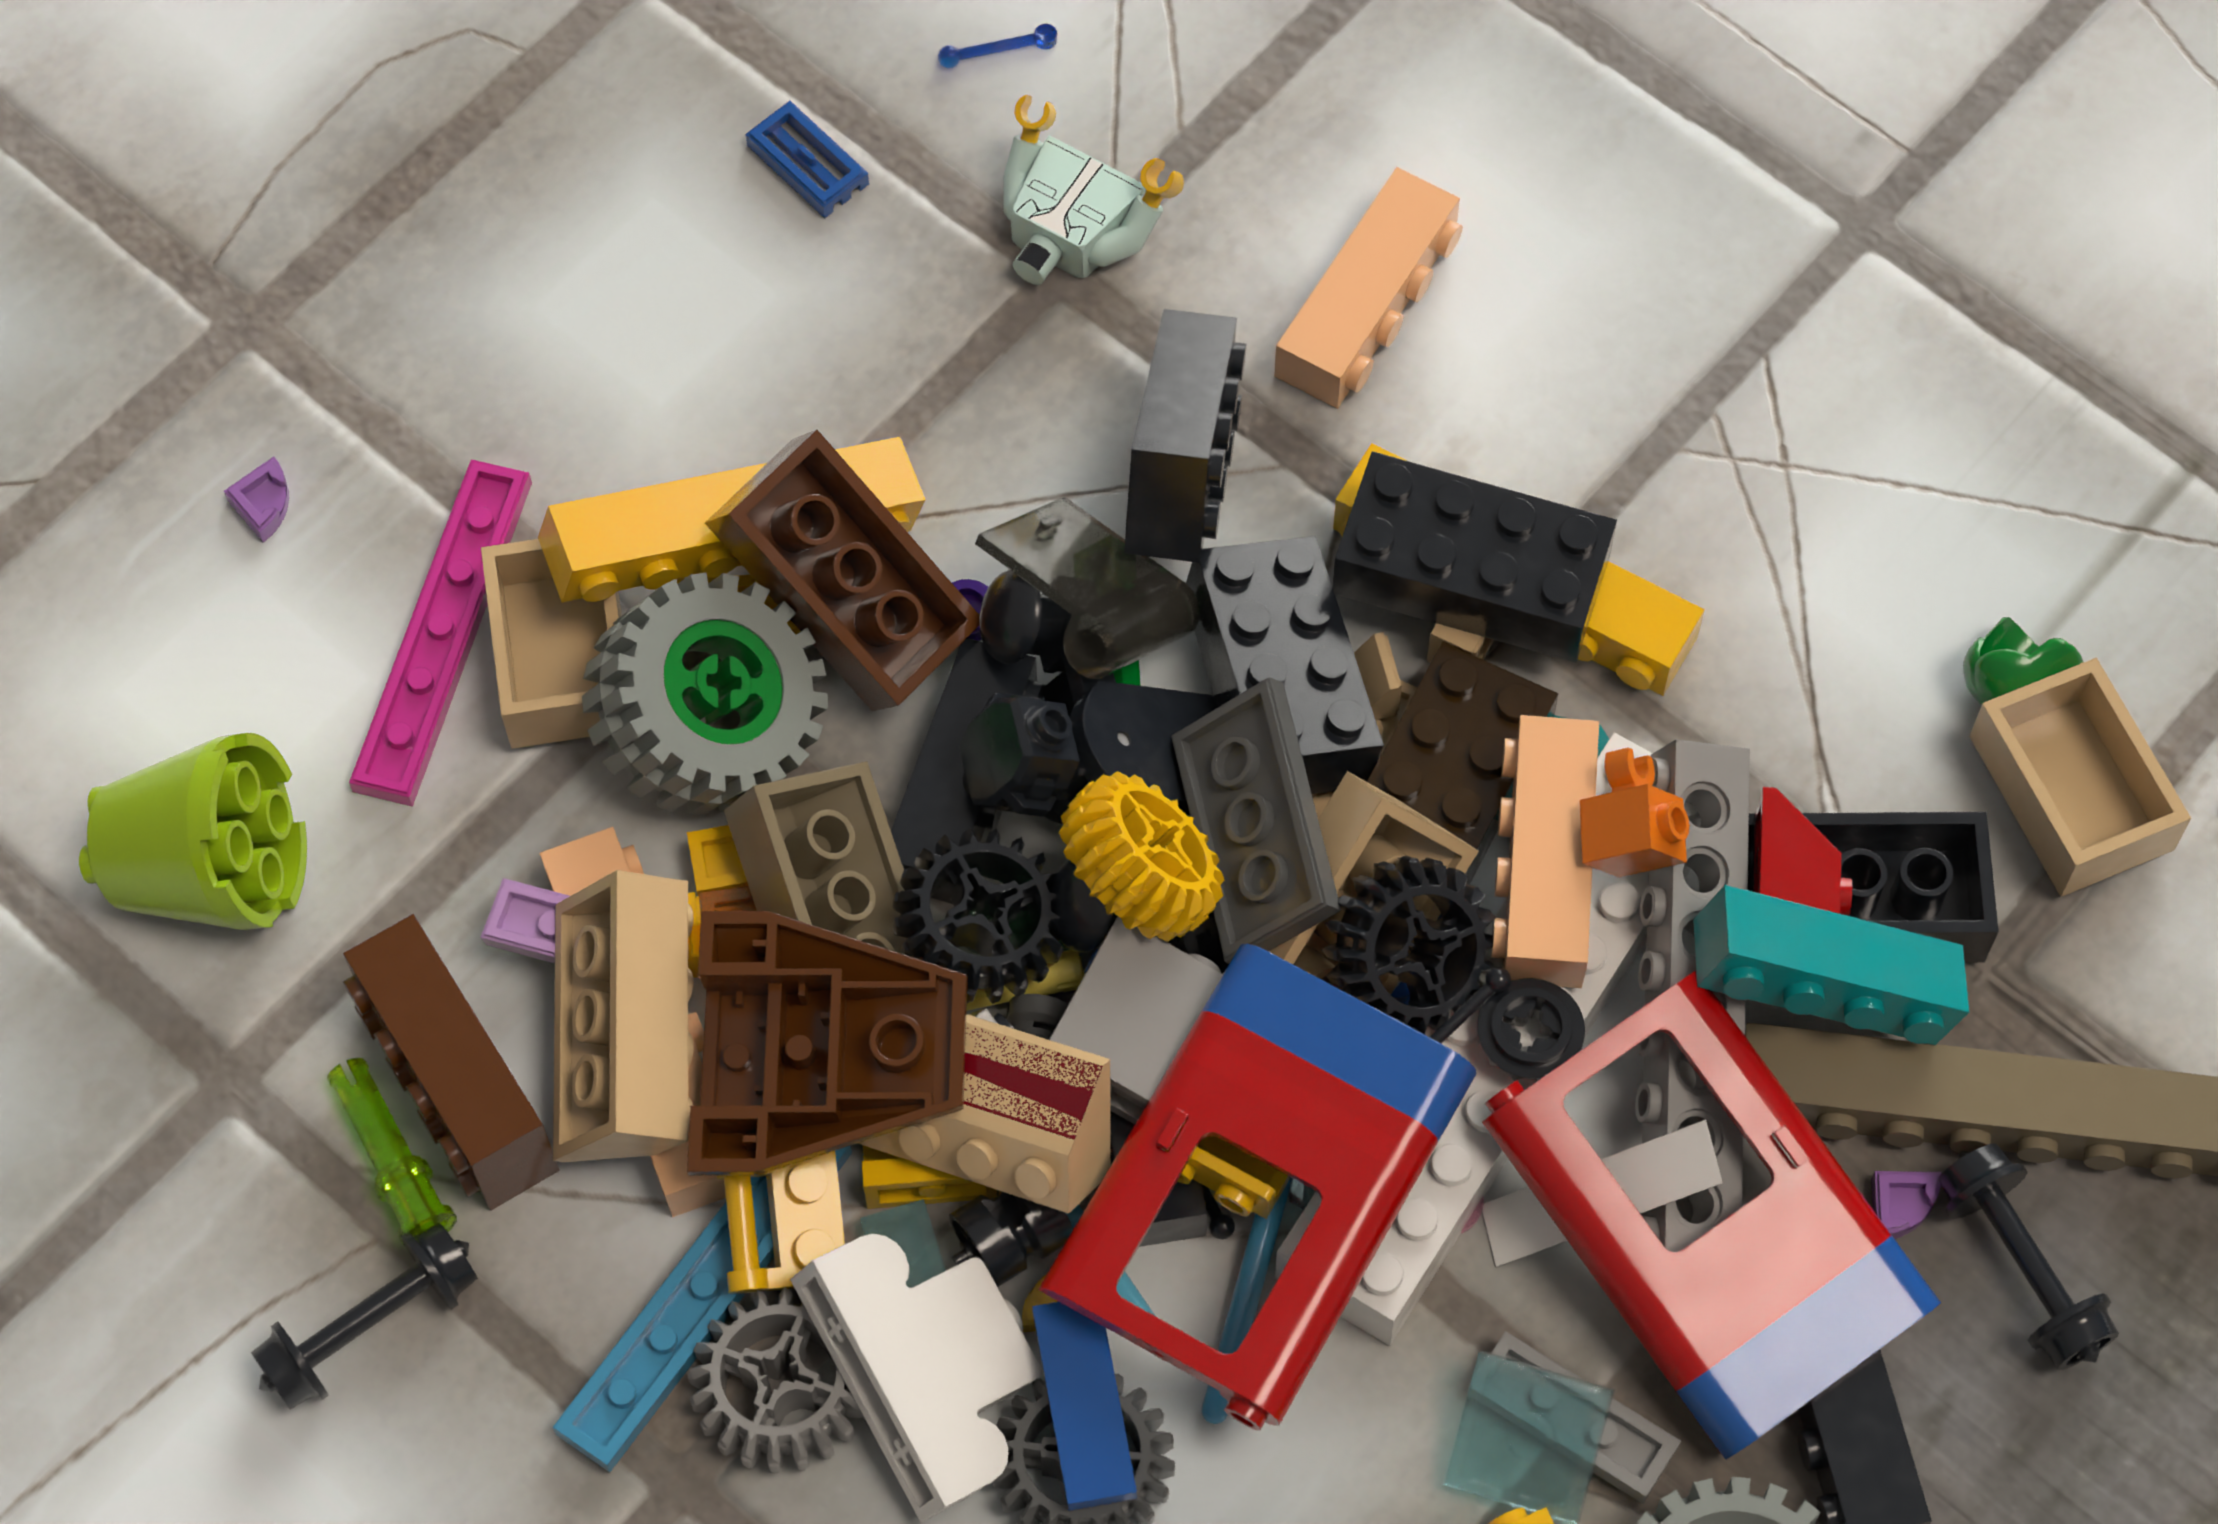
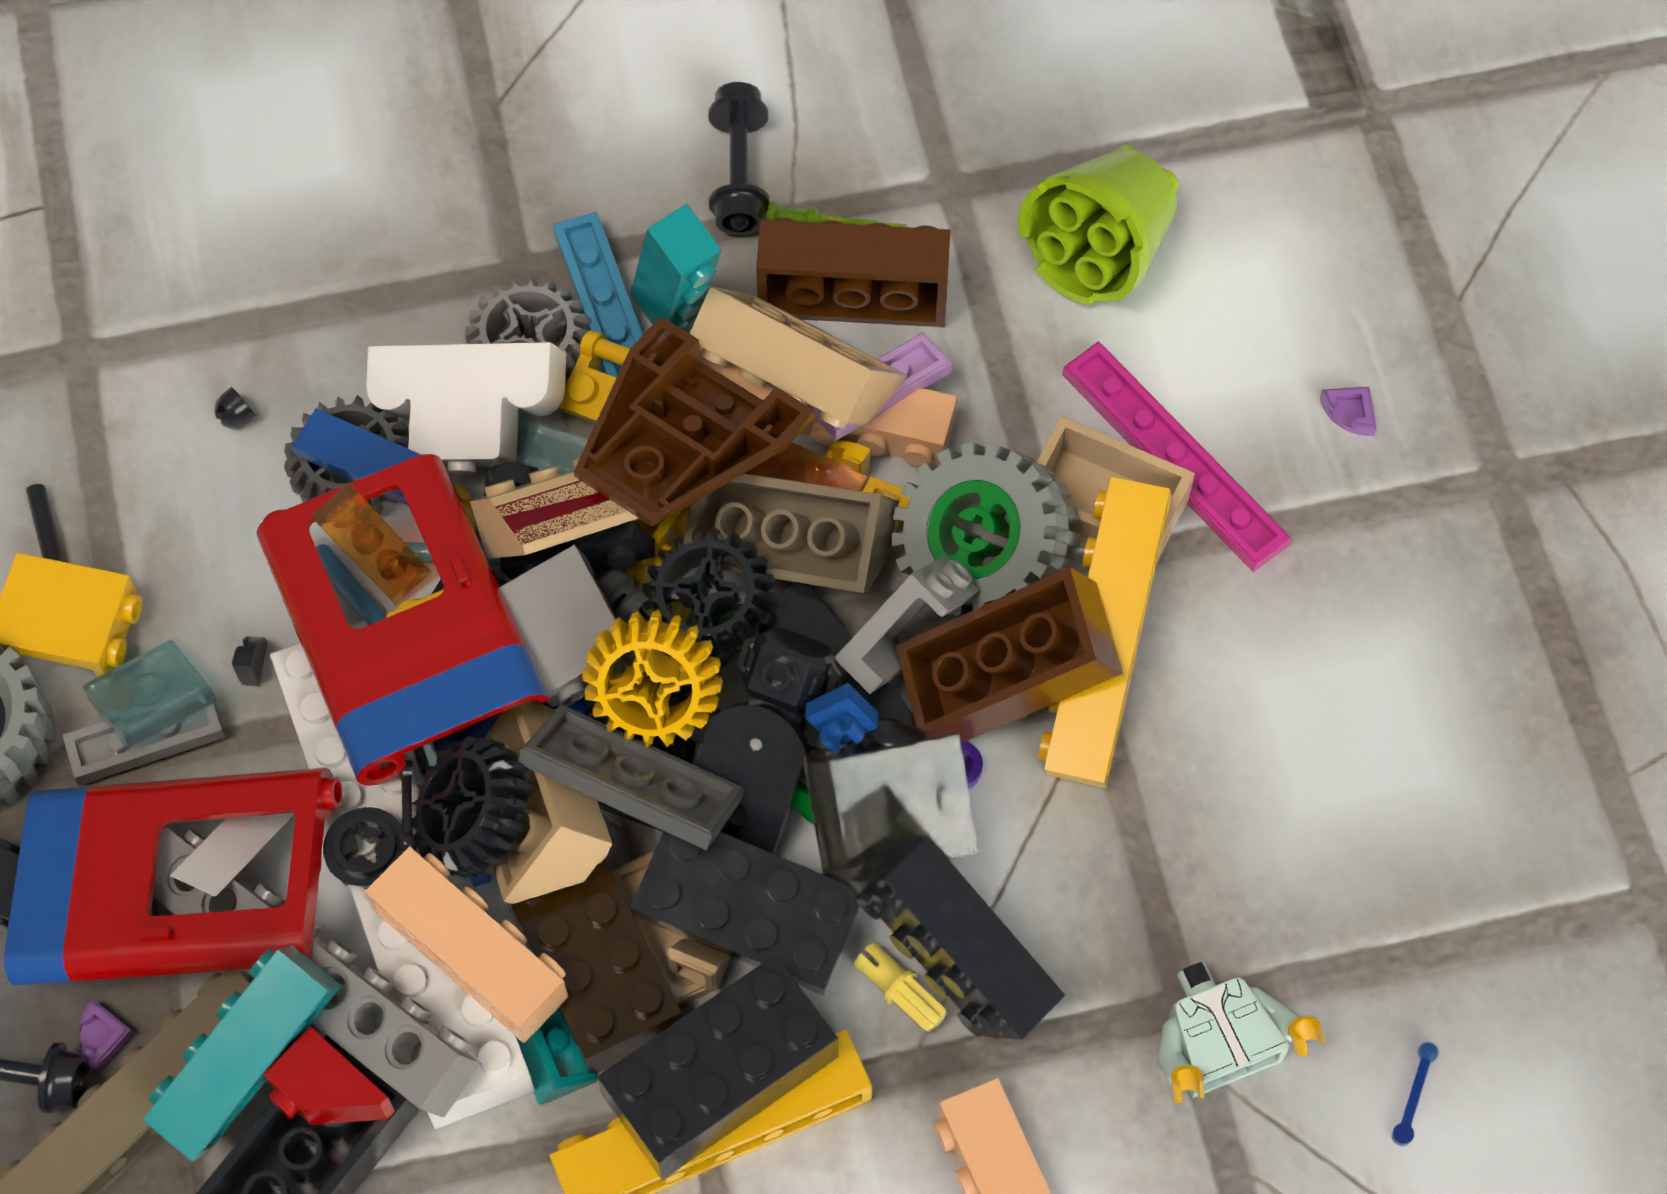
camera: 125 degrees right, 0 degrees up
blue tile [745,100,869,218] -> none
orange brick [1579,747,1690,878] -> none
none -> black tile [232,636,267,687]
none -> clear orange plate [311,483,432,605]
none -> teal brick [630,203,722,332]
none -> blue tile [806,683,878,754]
none -> light grey panel [835,555,979,694]
none -> light yellow axle [854,942,947,1032]

